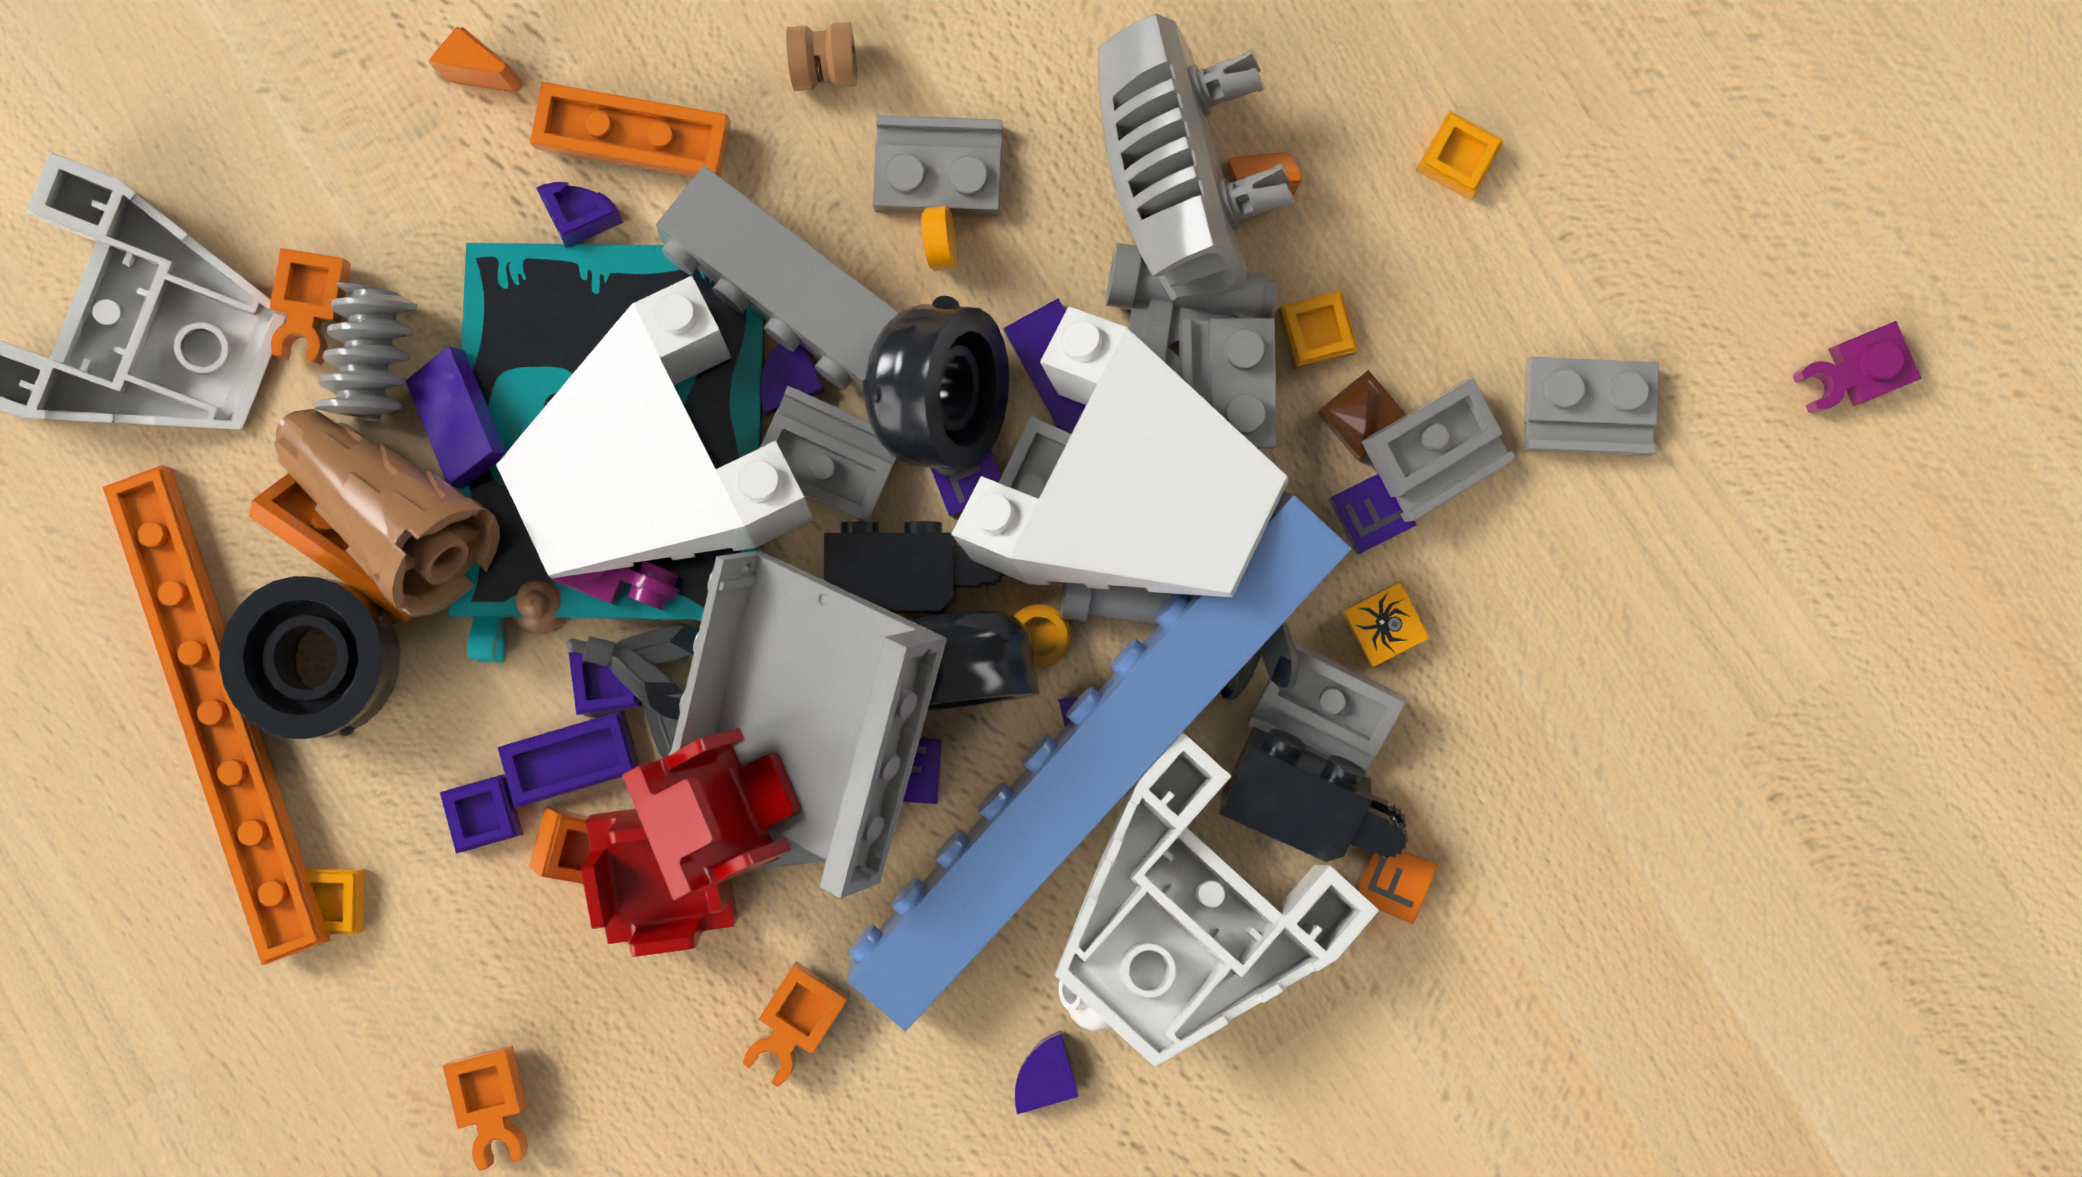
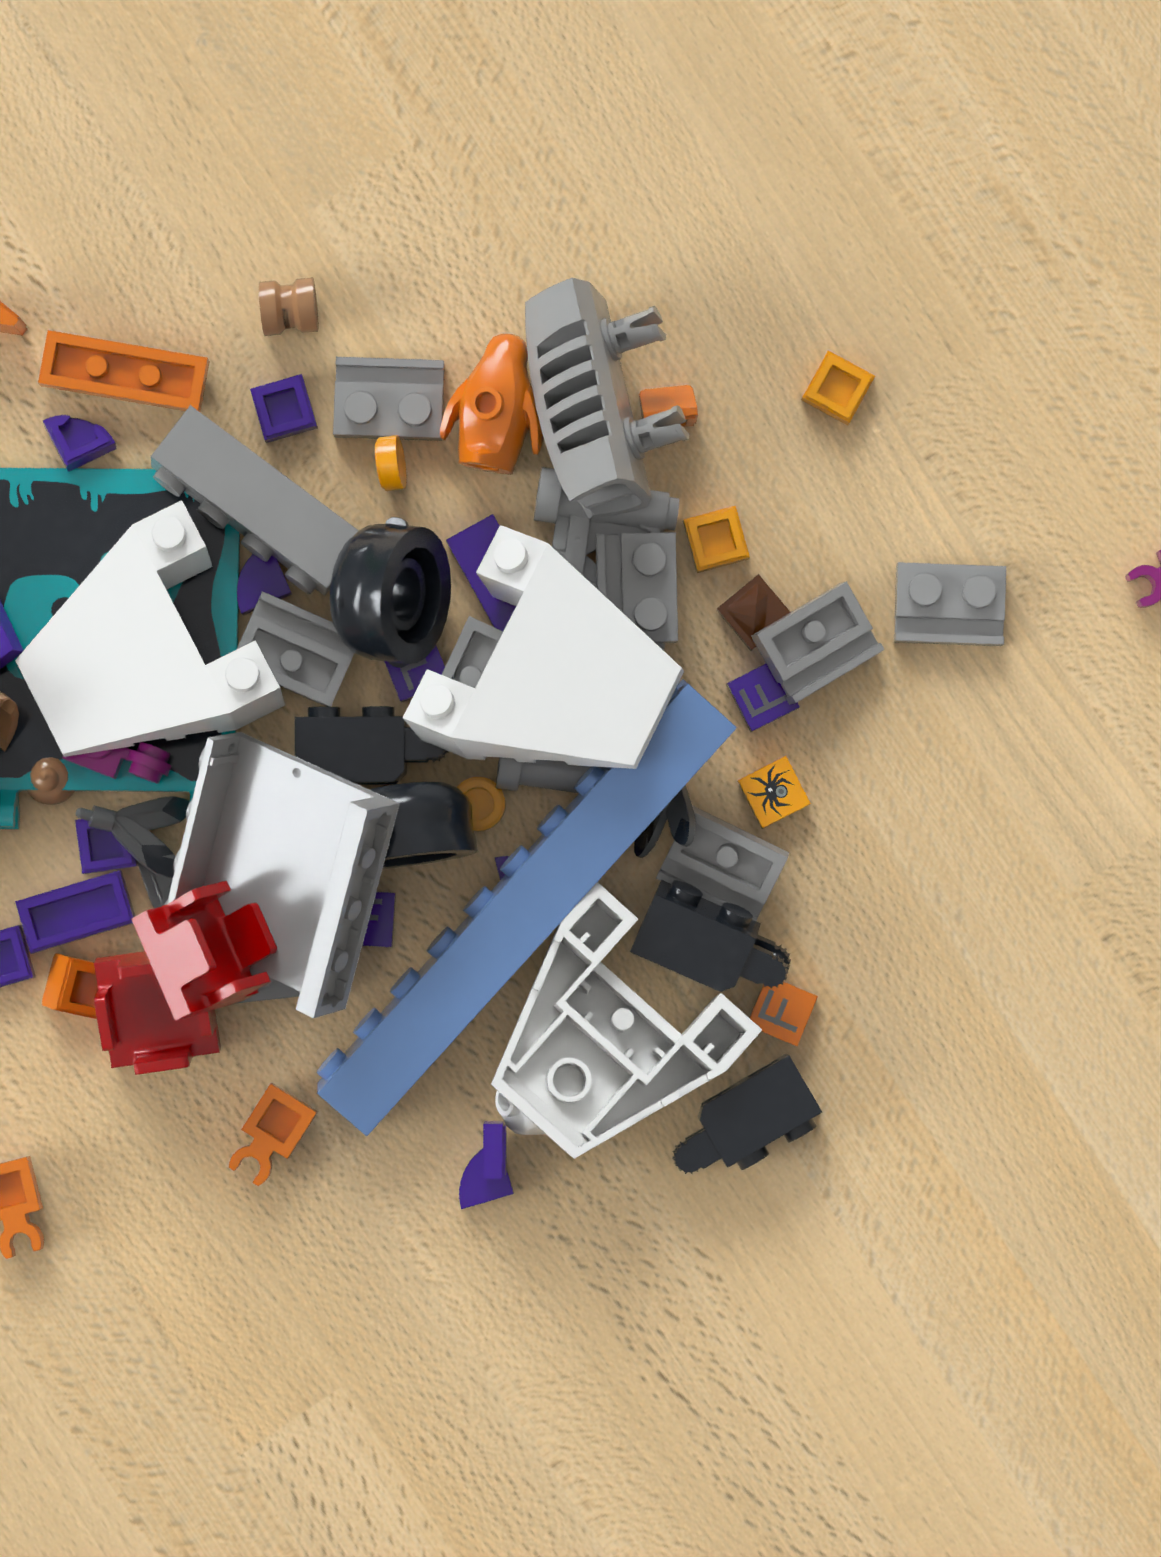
camera: 10 degrees left, 0 degrees up
none -> dark purple tile [250,374,318,443]
none -> orange animal [440,333,544,475]
none -> dark purple tile [483,1121,507,1179]
none -> black hinge [672,1054,822,1174]

